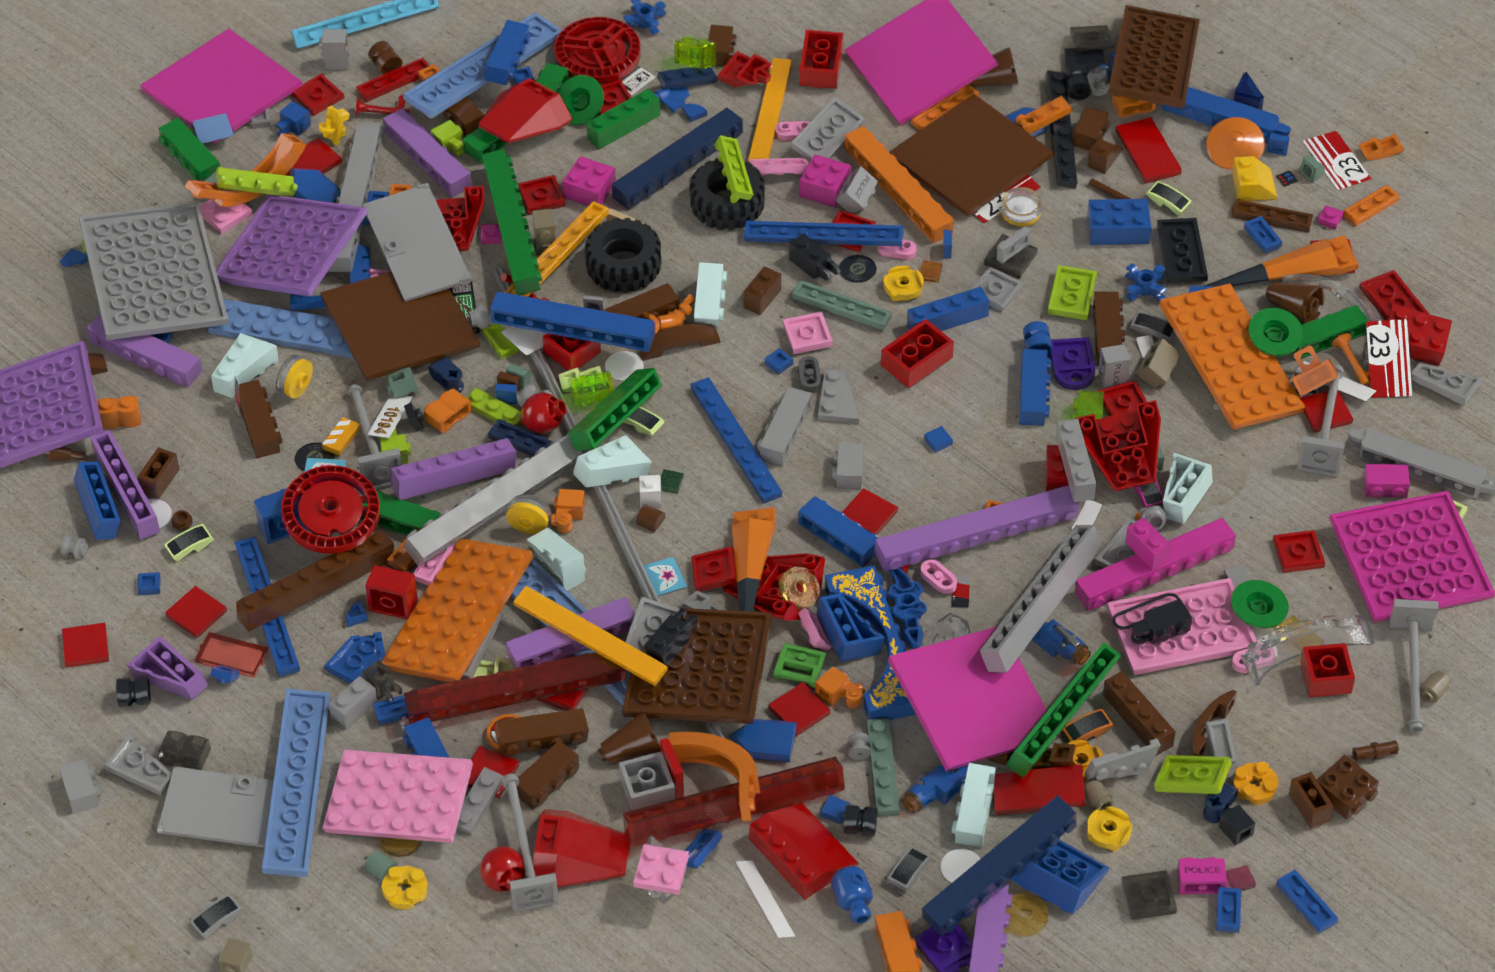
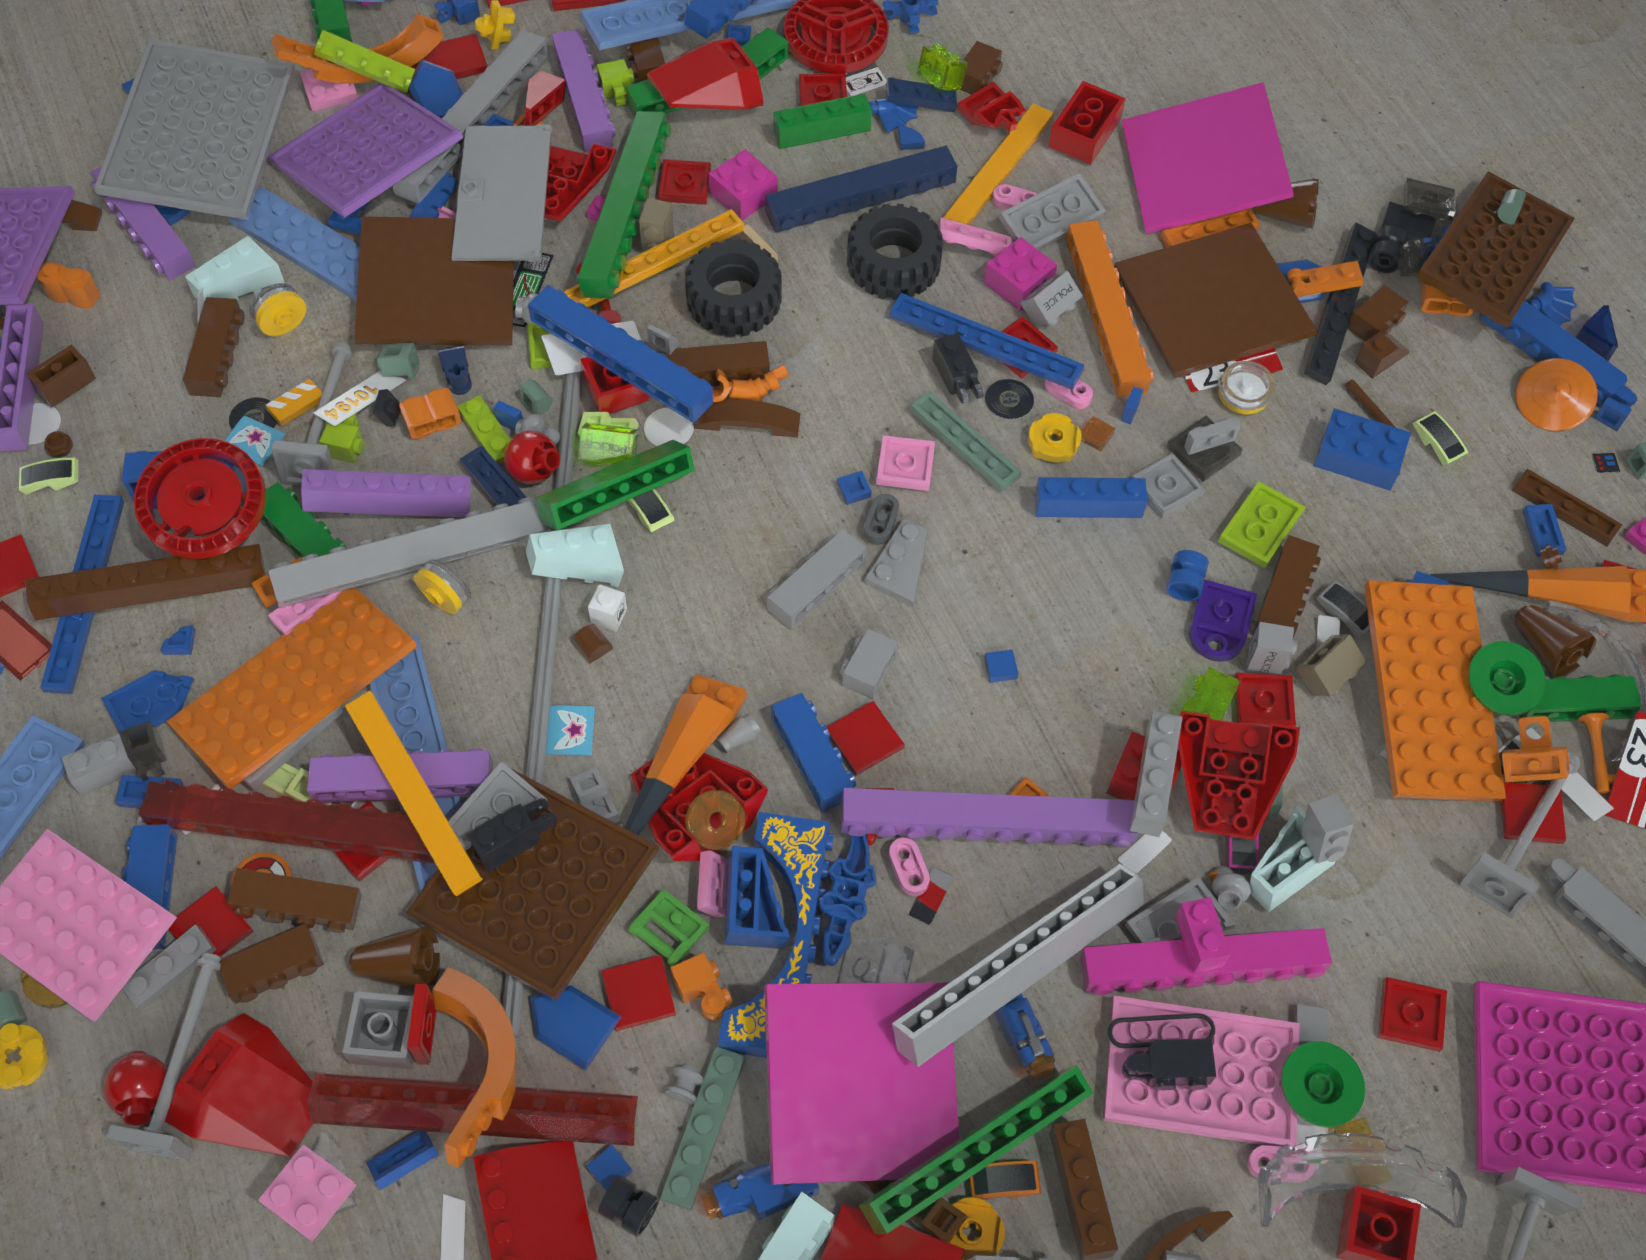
camera: 20 degrees right, 10 degrees up
red piece [355,95,410,117] -> none
red brick [365,565,418,620] -> none
reddish brown tile [497,371,520,392] -> none
light aqua wedge [527,528,586,591] -> none
orange brick [551,489,585,533] -> none
green hat [558,75,604,125] -> none
clear green tile [660,469,684,494] -> none
blue plate [690,377,782,504] -> none
red tile [691,546,737,592] -> none
light aqua wedge [694,262,727,327] -> none
lime hinge [714,136,753,203] -> none
reddish brown brick [743,266,781,315] -> none
red brick [881,319,954,389] -> none
blue brick [1019,349,1051,426] -> none
red tile [1115,117,1182,183] -> none
blue pin [1125,263,1167,302] -> none
black plate [1157,218,1208,284] -> none
yellow slope [1232,156,1277,201] -> none
dark pink brick [1363,464,1410,498] -> none
none -> red slope [525,71,565,126]
none -> light grey cone [717,713,762,752]
none -> light grey brick [1301,794,1354,864]
none -> sand green brick [1498,189,1526,225]
none -> blue arm [1527,282,1577,326]
none -> reddish brown plate [1539,544,1562,569]

